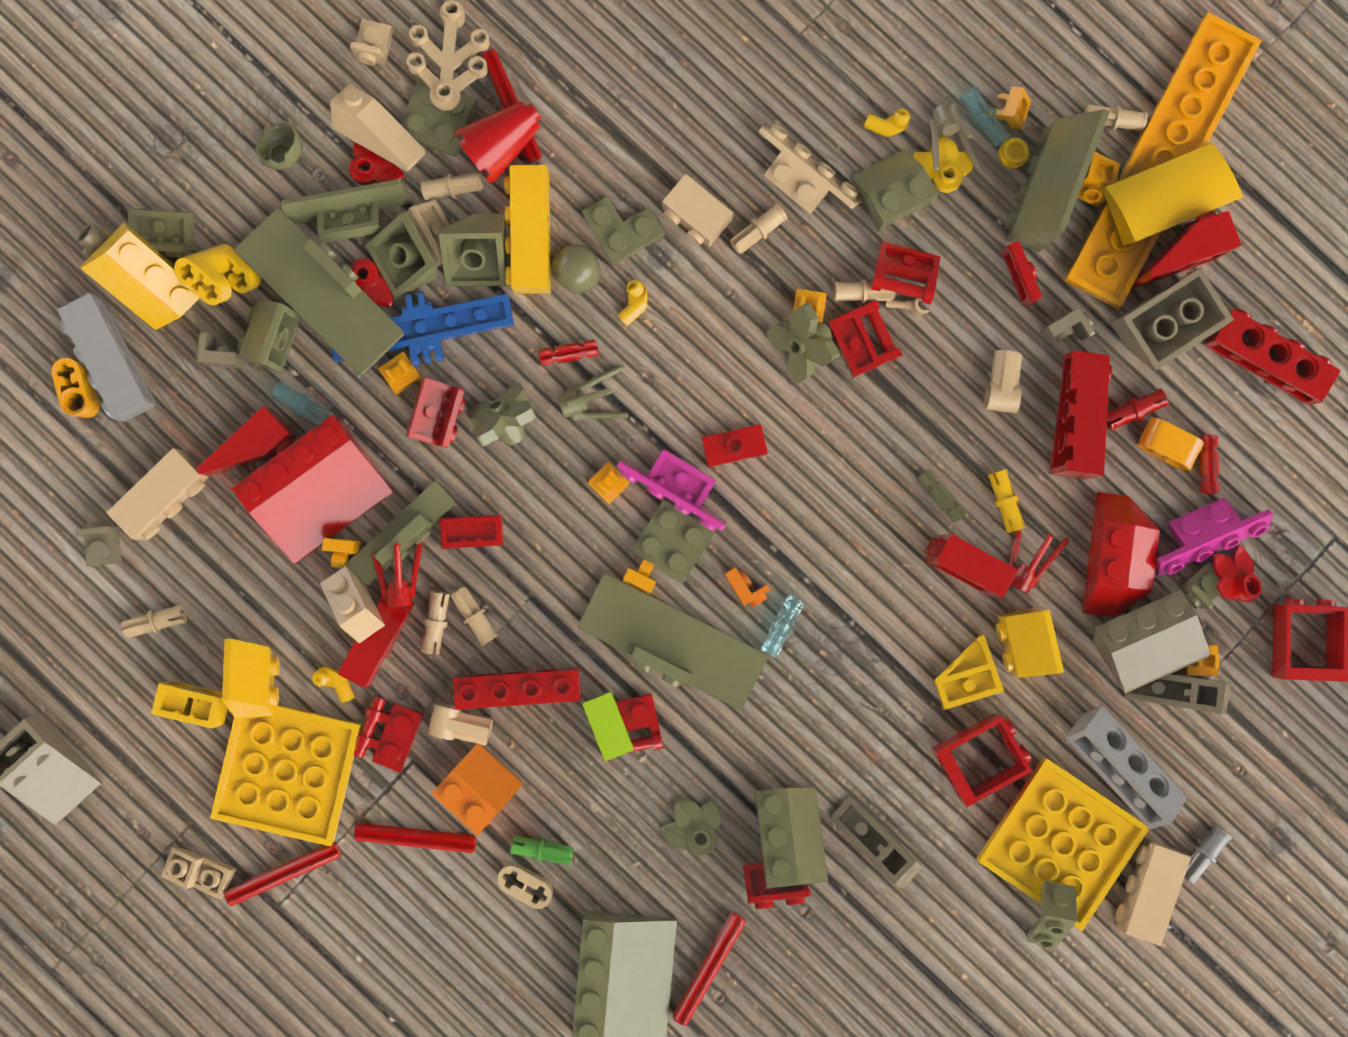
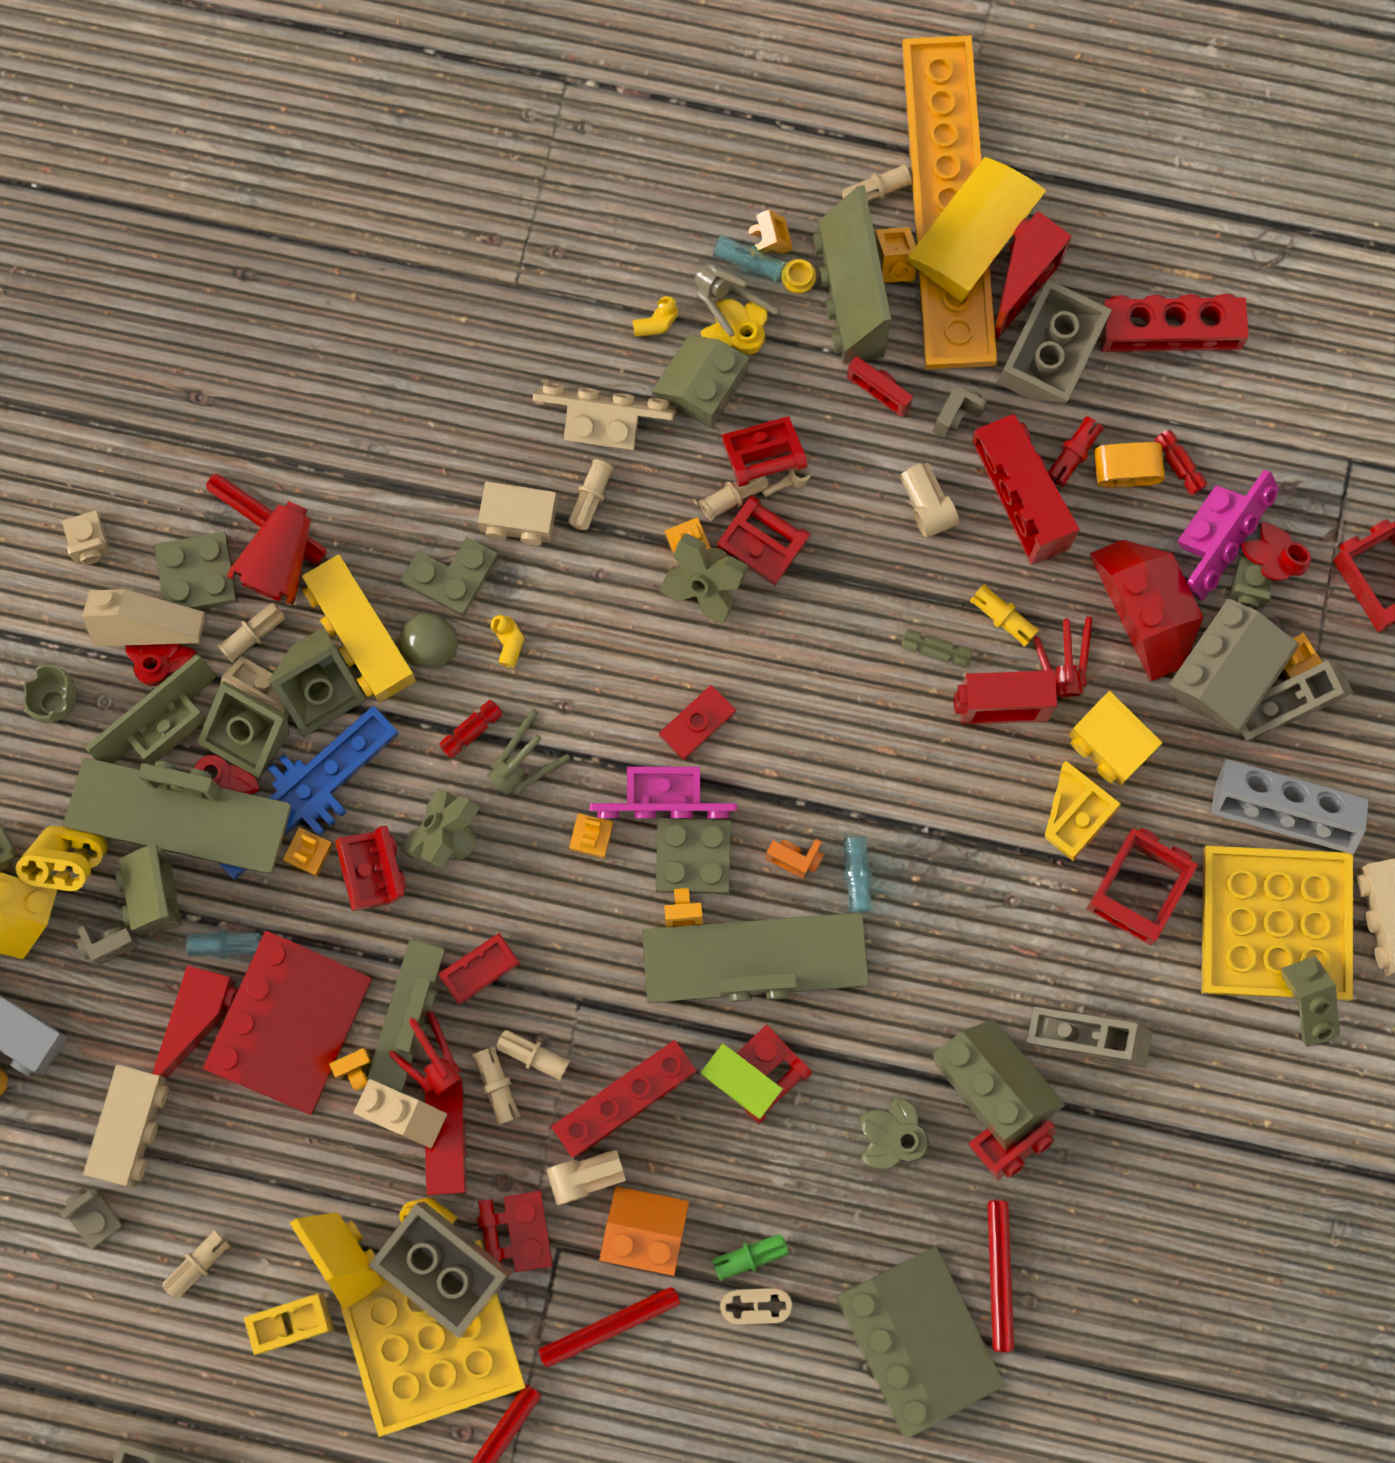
camera: 30 degrees left, 10 degrees down
tan plant [406,0,490,111] -> none
none -> dark tan slope [369,1201,513,1338]

